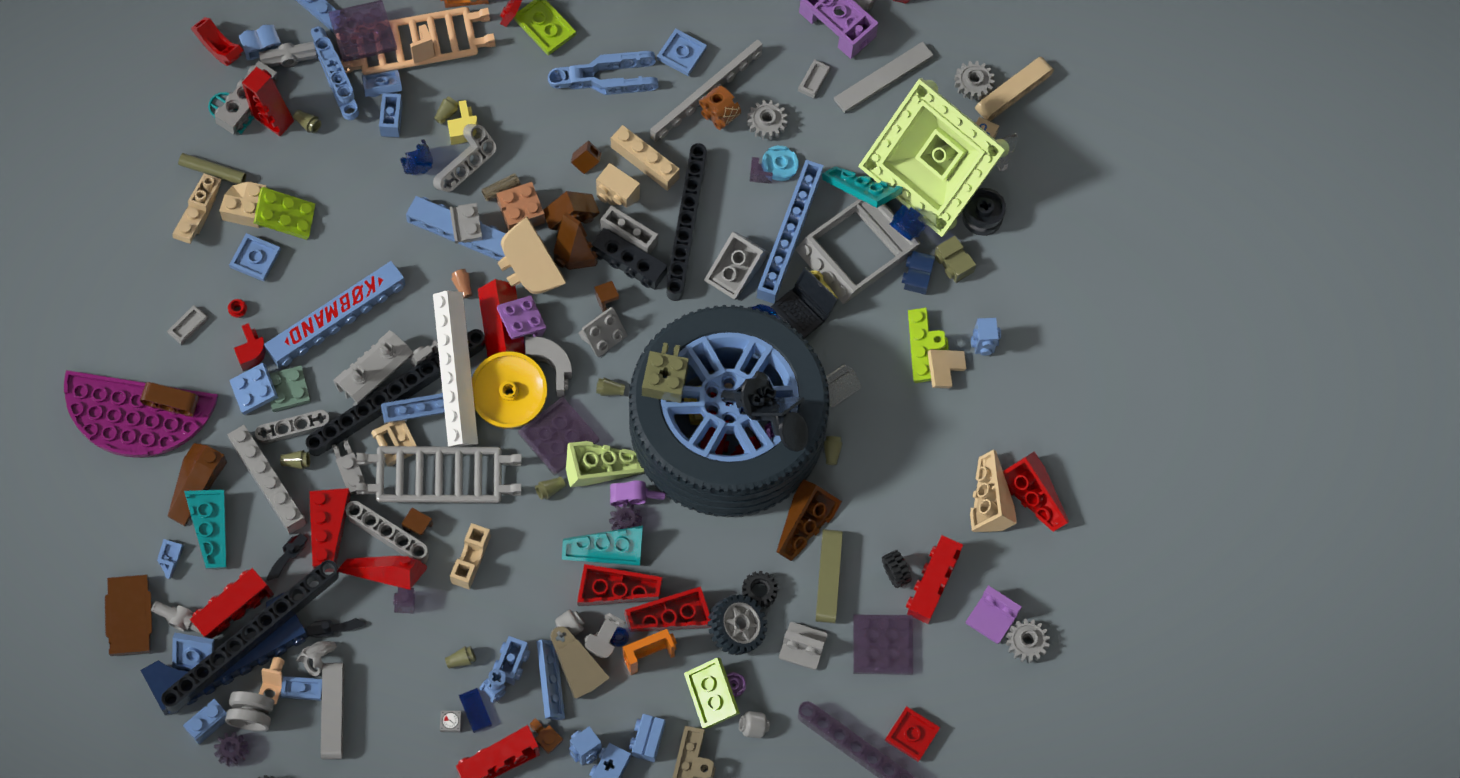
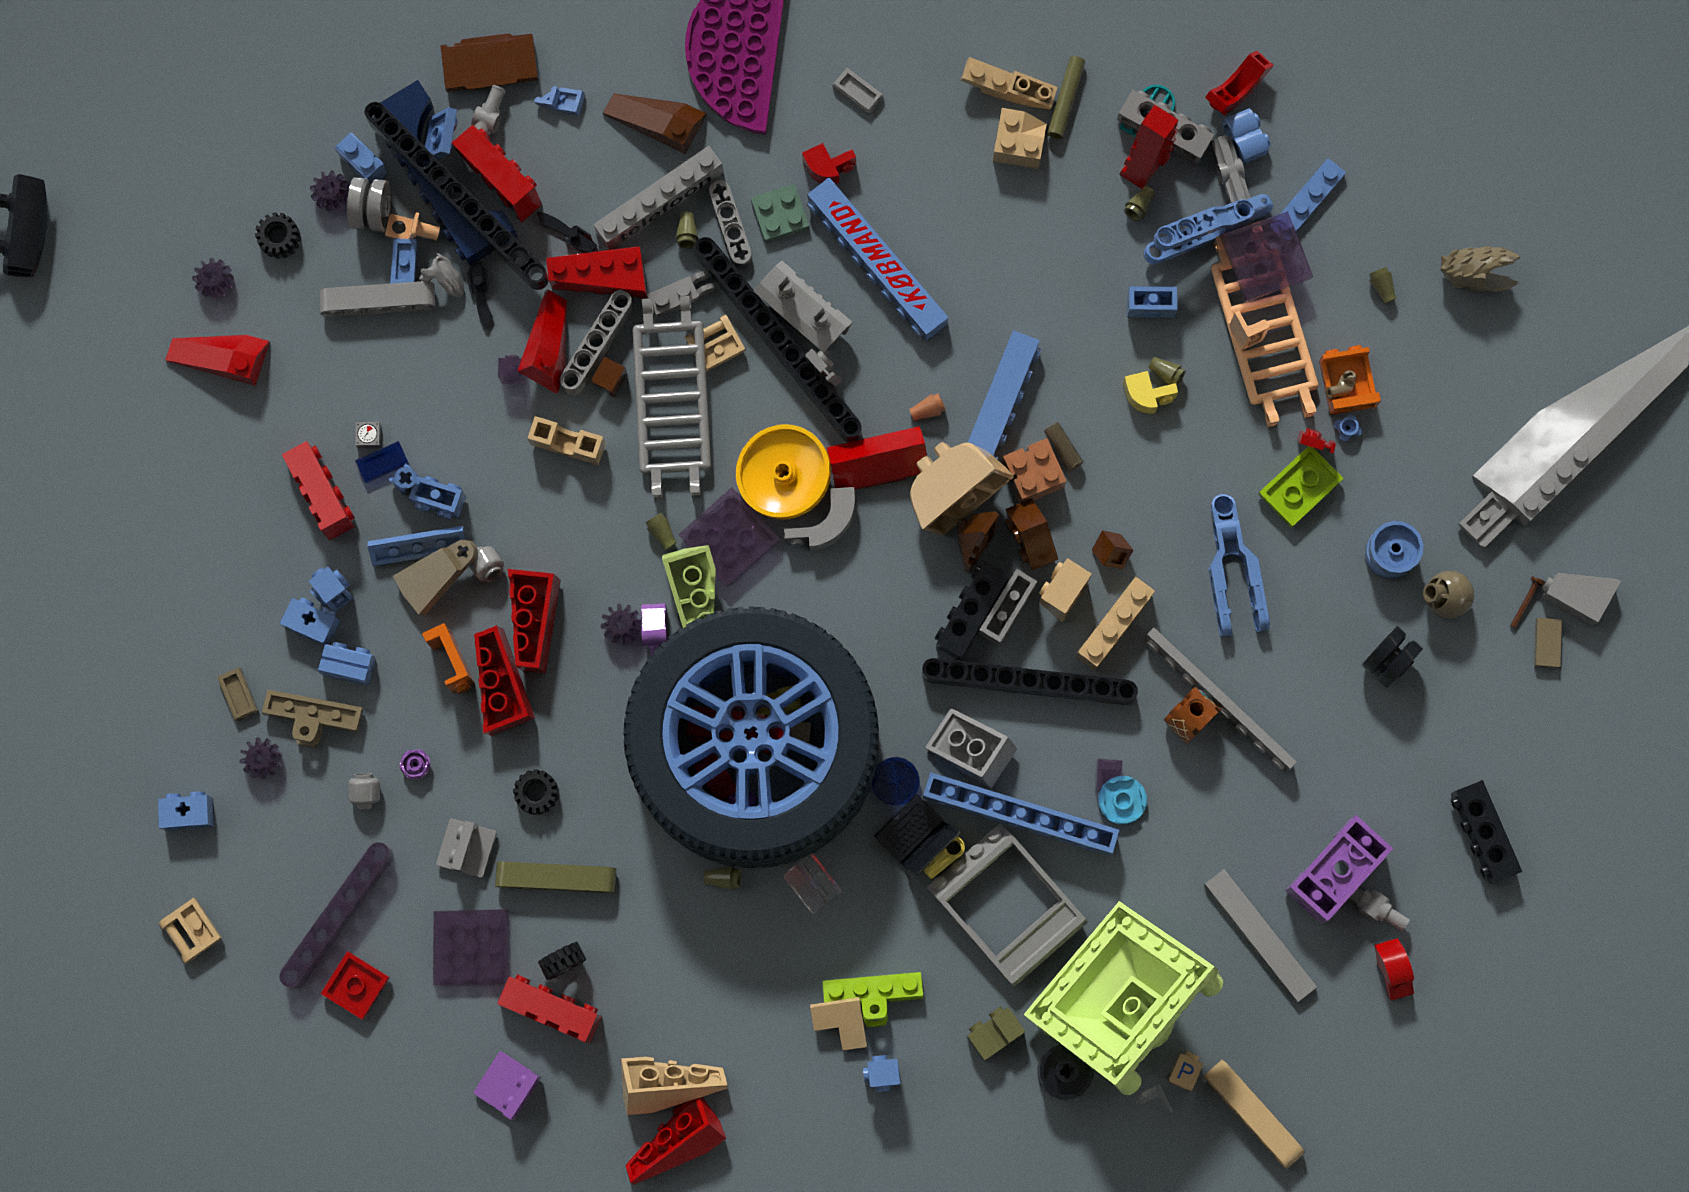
camera: 95 degrees right, 10 degrees up
reddish brown beam [140,382,199,416] -> none
teal wing [184,490,226,569] -> none
red plate [228,299,247,318] -> none
medium blue plate [229,233,281,282] -> none
medium blue plate [229,363,278,415] -> none
lime plate [253,187,315,240] -> none
medium blue plate [362,70,402,97] -> none
medium blue plate [381,393,445,424] -> none
clear blue hair [400,139,433,175] -> none
light grey beam [433,124,497,192] -> none
white brick [433,291,478,447] -> none
olive cone [445,646,476,669] -> none
light grey plate [450,203,482,244] -> none
medium lavender bracket [497,296,546,339] -> none
dark orange plate [530,718,563,754] -> none
teal wing [562,526,643,566] -> none
light grey bracket [578,307,627,357] -> none
light grey piece [584,613,626,658] -> none
reddish brown panel [594,281,619,312] -> none
olive cone [596,377,625,396] -> none
clear blue plate [610,627,629,647] -> none
olive hinge [642,342,689,403] -> none
medium blue plate [657,28,707,76] -> none
plate [684,658,740,729] -> none
wheel [708,594,767,655] -> none
black piece [721,371,809,452] -> none
light grey gear [747,100,787,140] -> none
reddish brown wedge [776,480,842,561] -> none
light grey tile [798,59,831,98] -> none
teal wing [822,167,903,208] -> none
clear blue hair [889,204,927,241] -> none
dark blue brick [901,251,935,295] -> none
light grey gear [954,61,995,100] -> none
light grey gear [1006,619,1050,663] -> none

